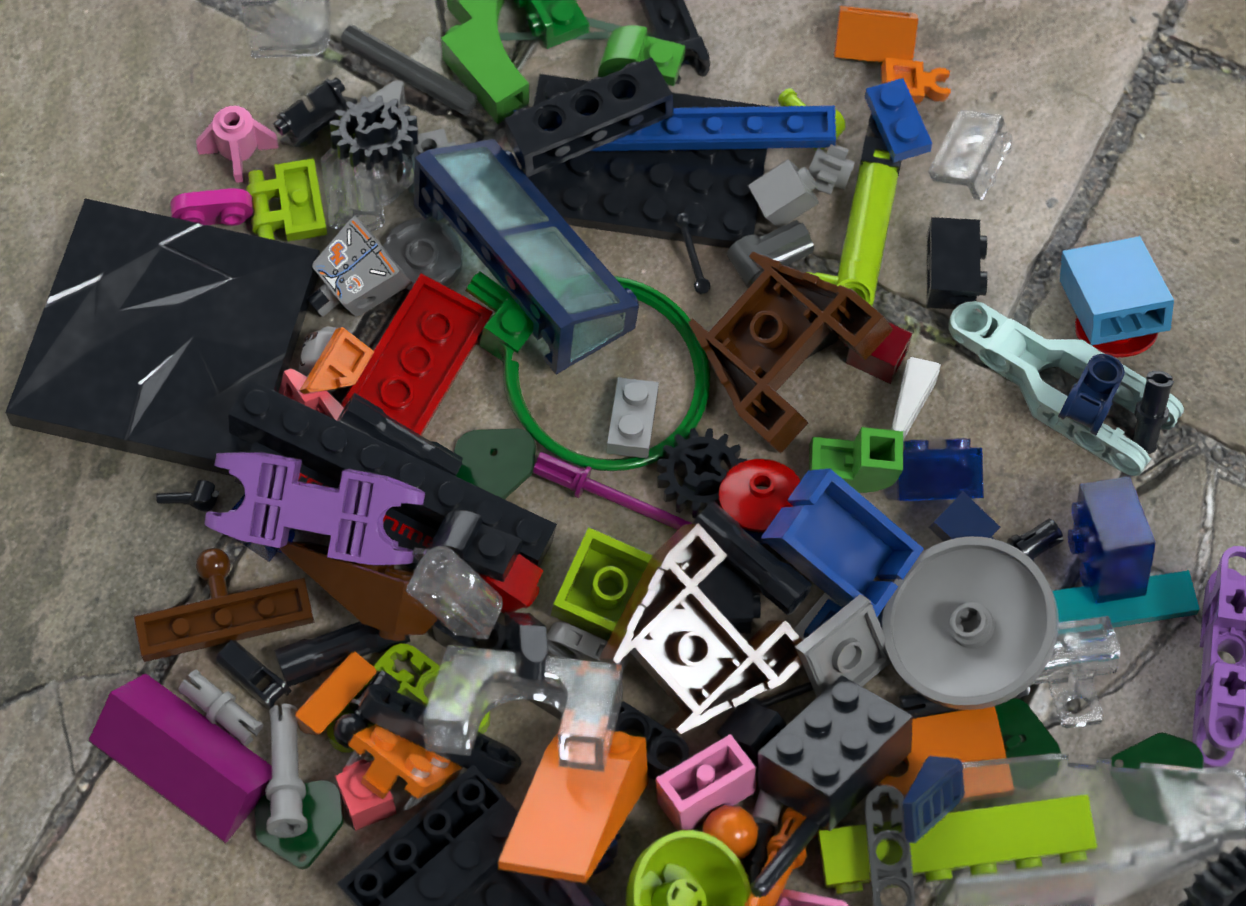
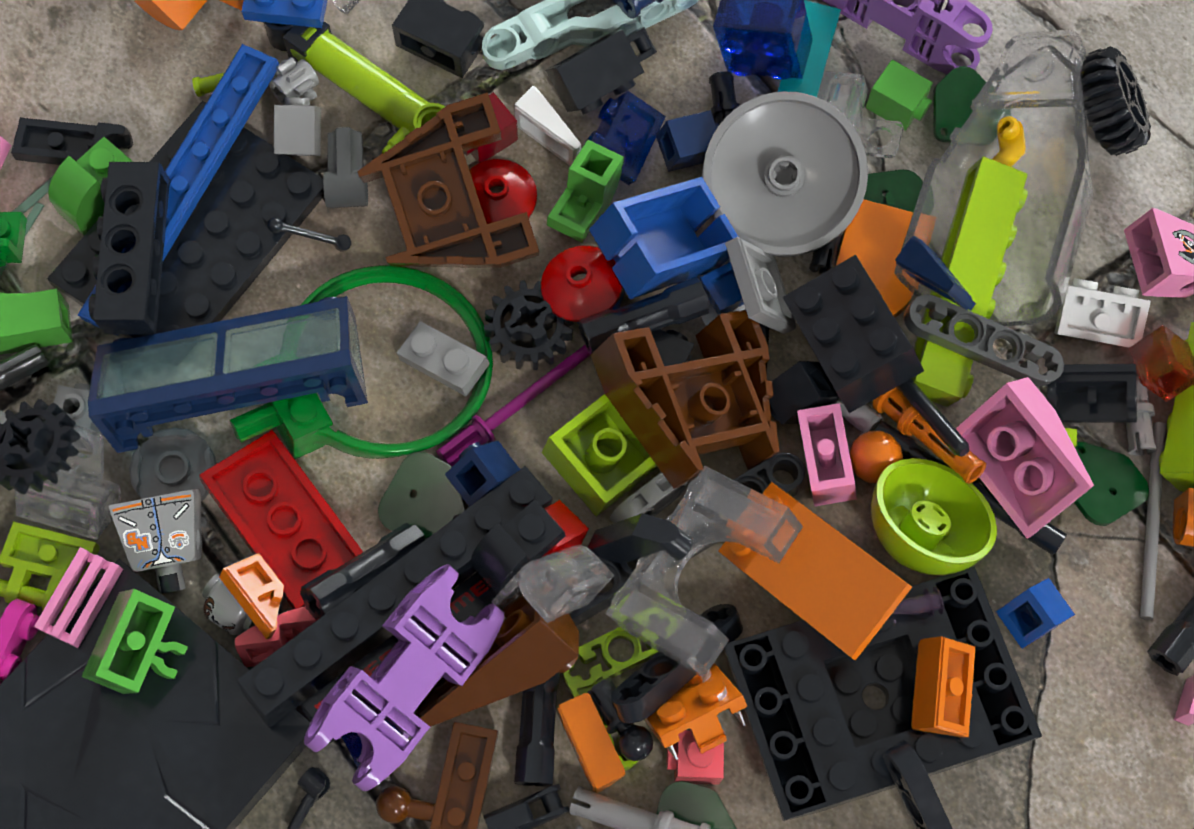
camera: 65 degrees left, 5 degrees up
none -> bright pink tile [34,547,123,648]
none -> bright green brick [81,589,188,694]
none -> dark blue brick [445,440,520,507]
none -> red dish [469,159,537,224]
none -> black brick [545,27,657,115]
none -> bright green brick [865,60,933,131]
none -> yellow arm [992,116,1026,167]

